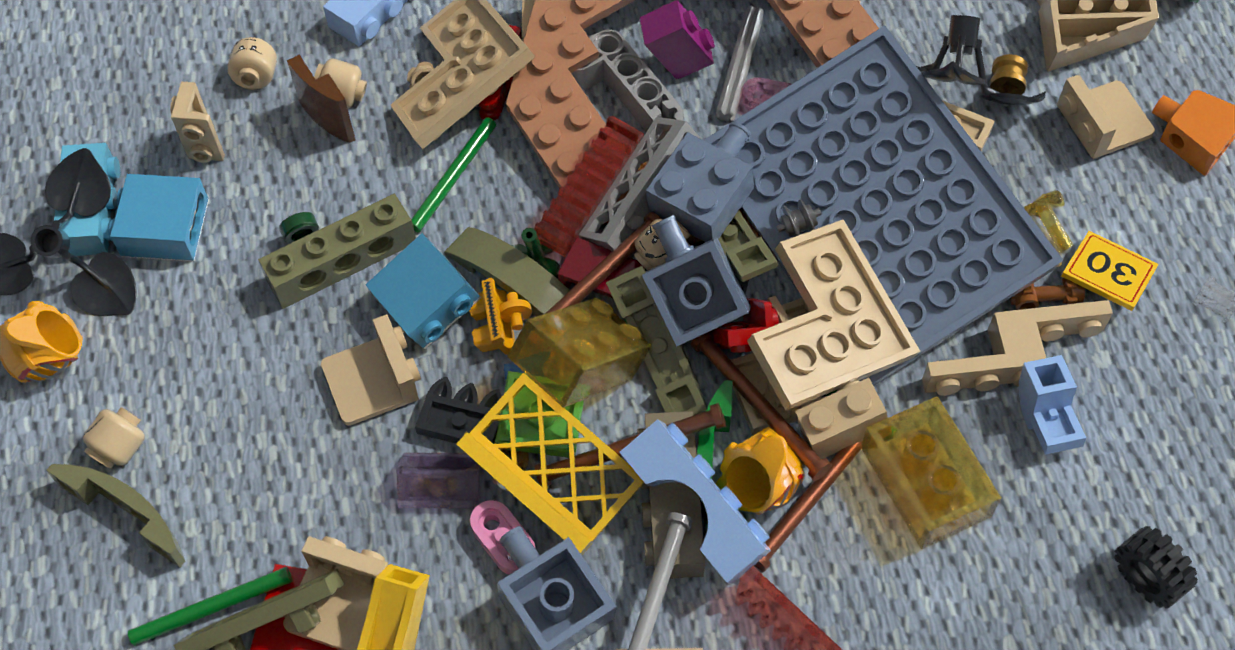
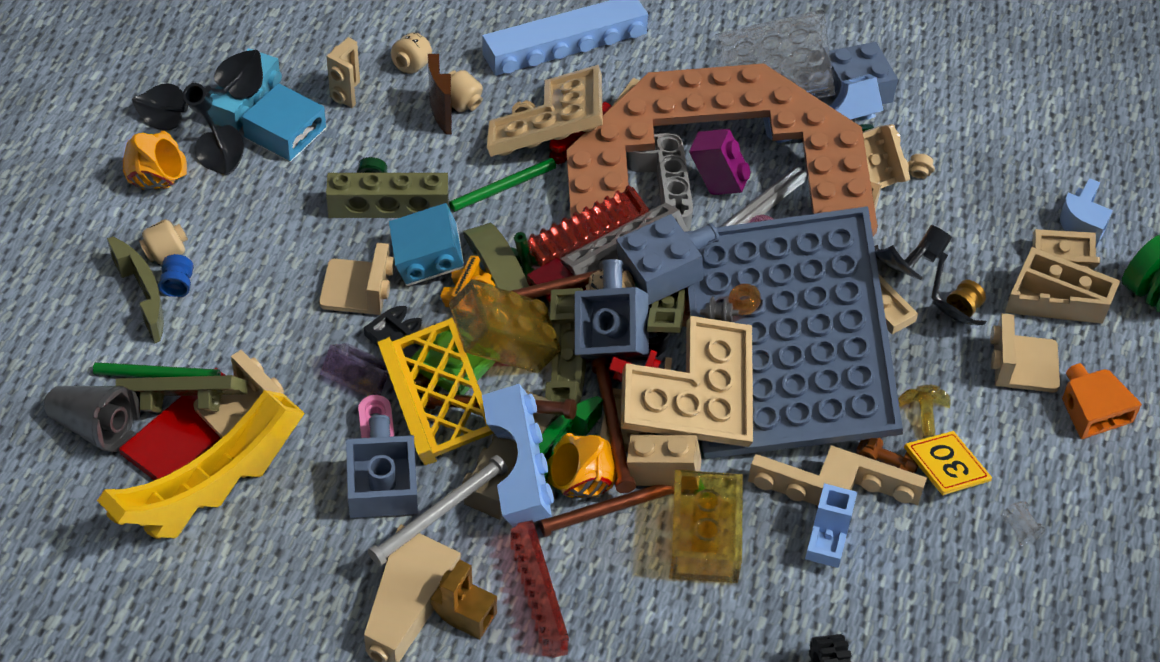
camera: 25 degrees right, 10 degrees down
none -> blue wheel [158,254,194,297]
none -> clear orange plate [729,284,761,315]

